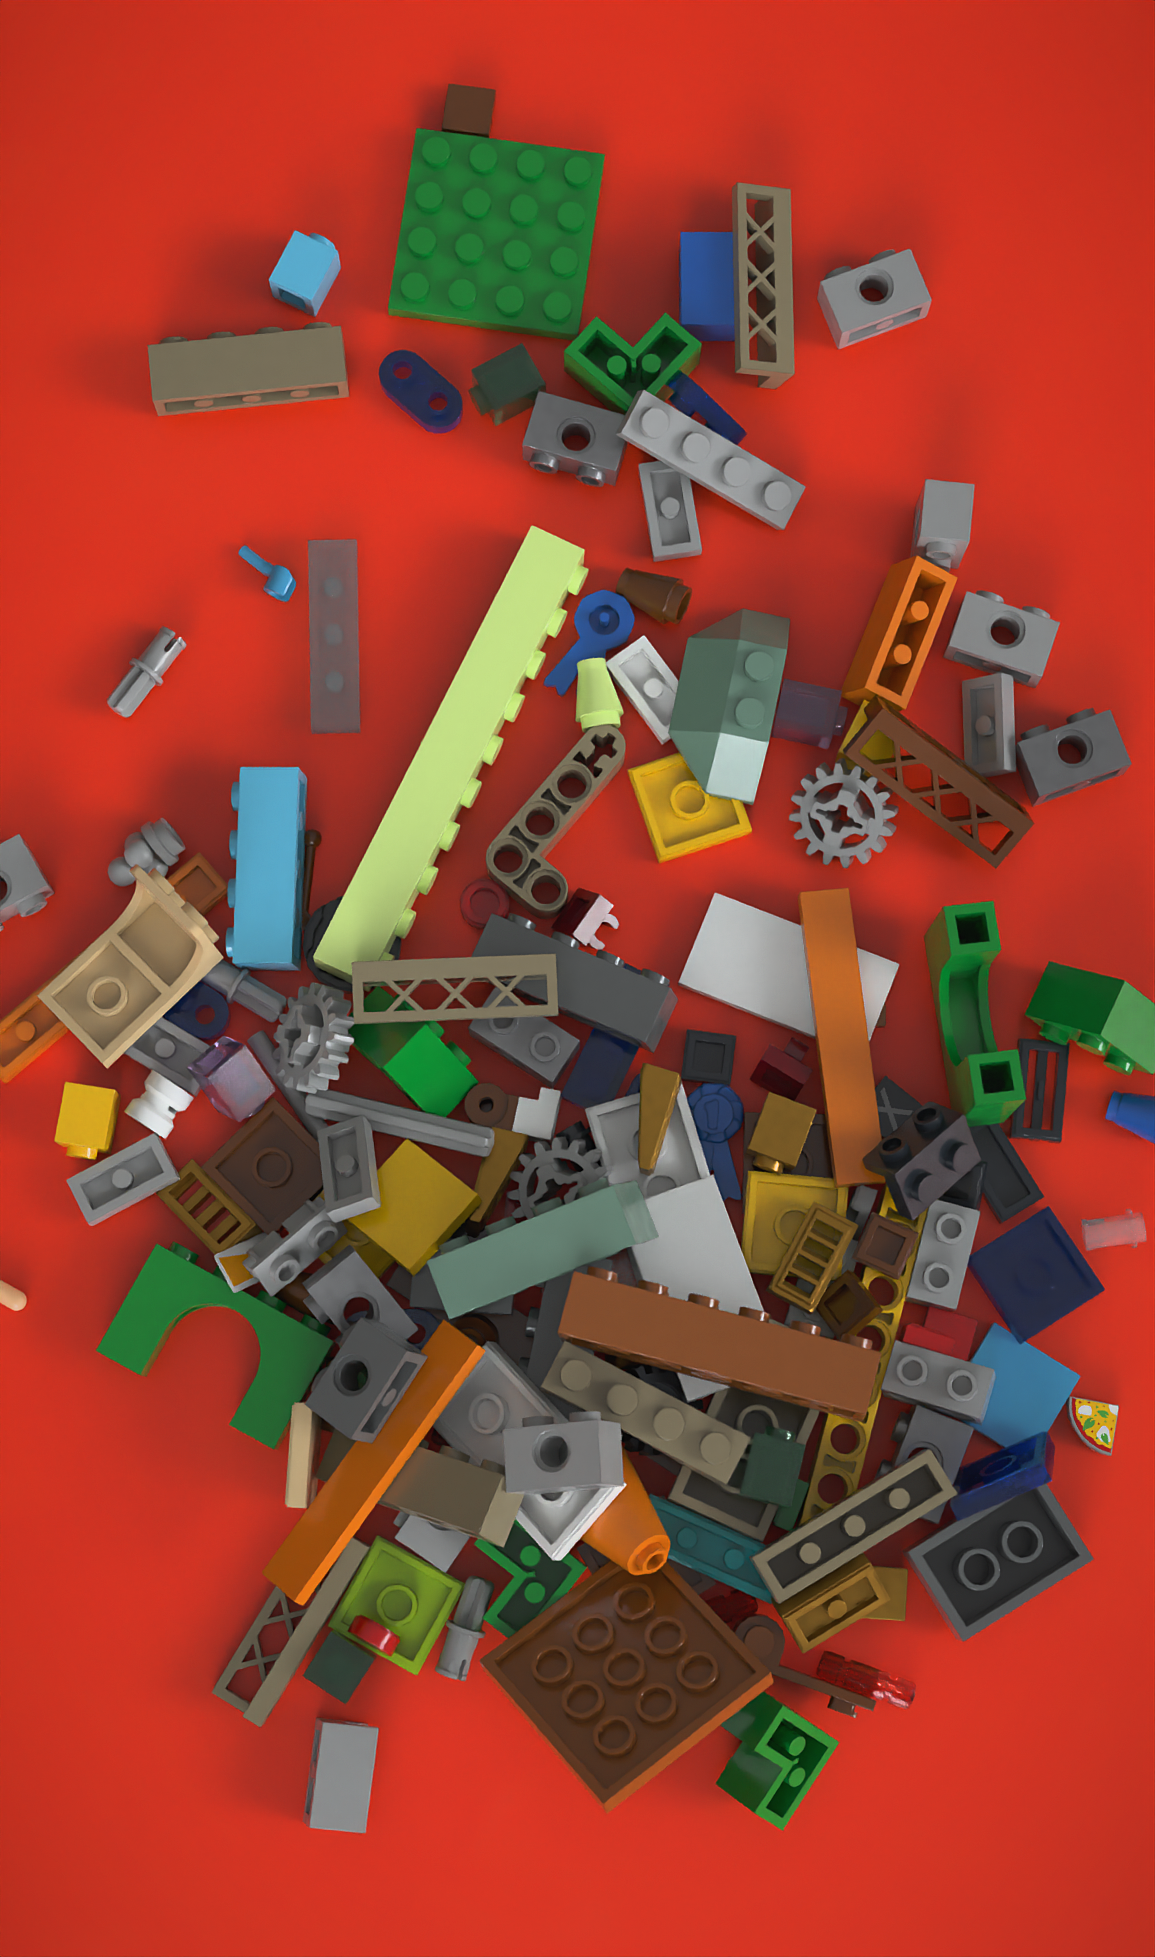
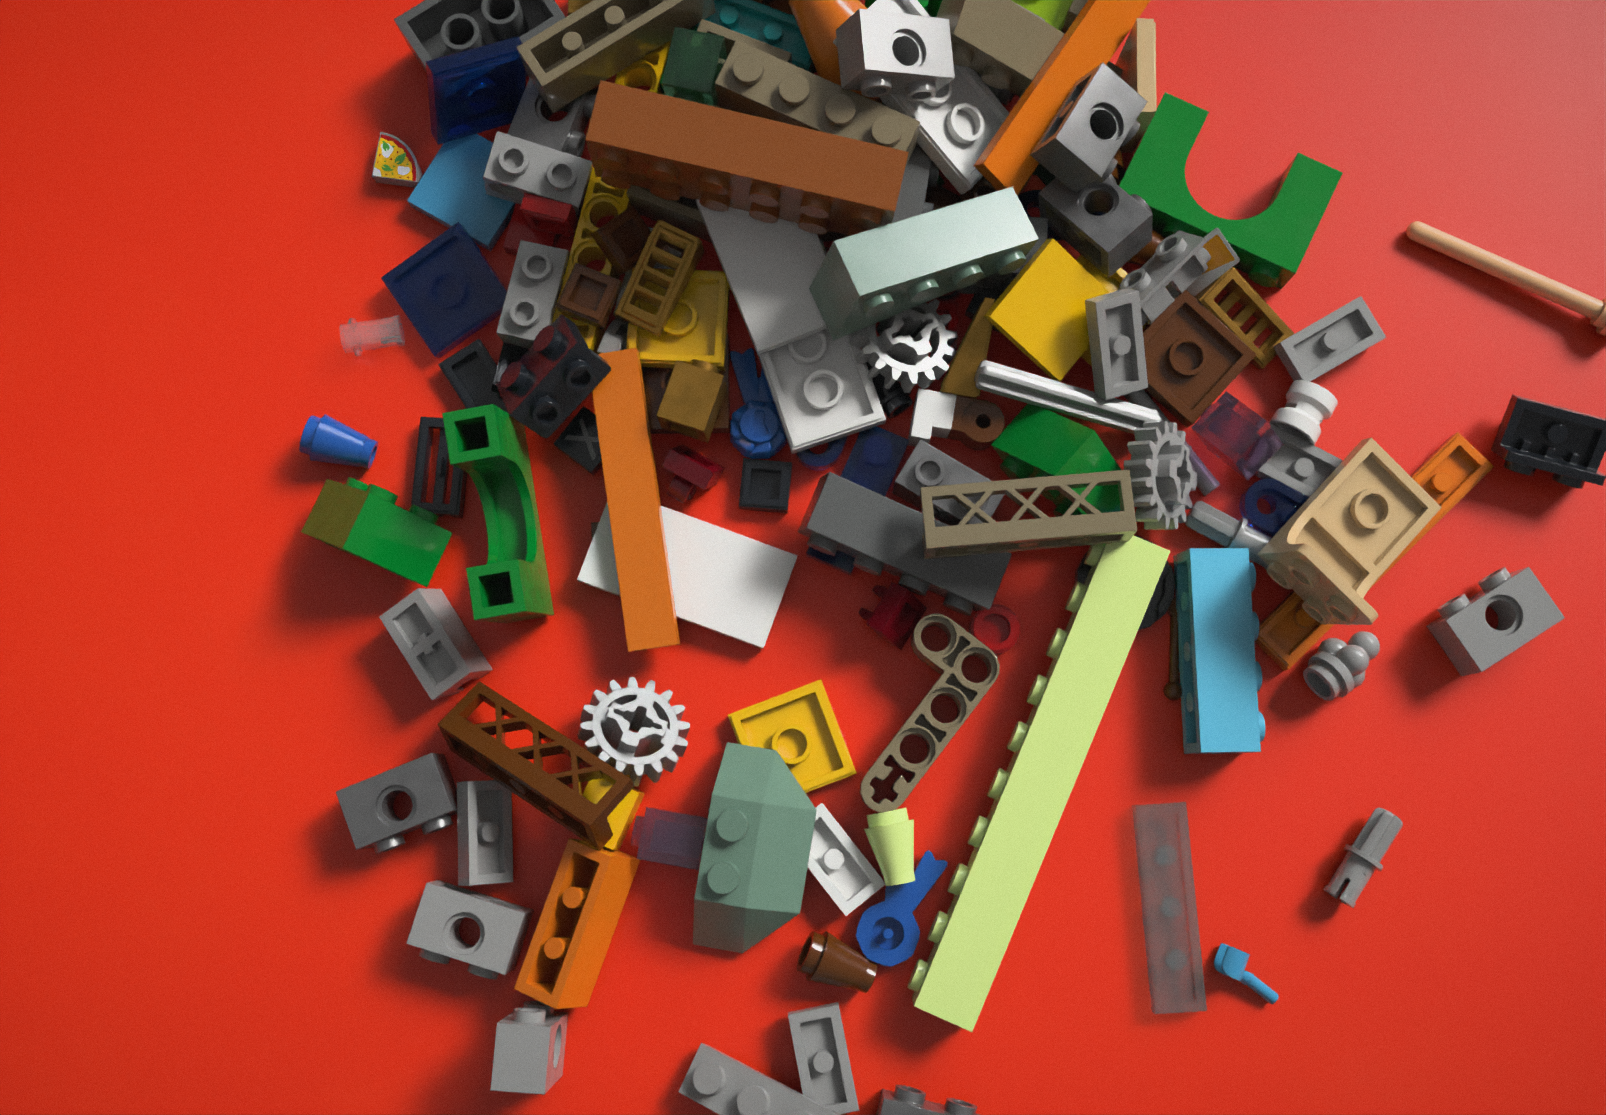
camera: 175 degrees left, 0 degrees up
yellow brick [55,1082,121,1160] -> none
pearl gold slope [638,1063,681,1176] -> none
none -> light grey hinge [379,588,493,700]

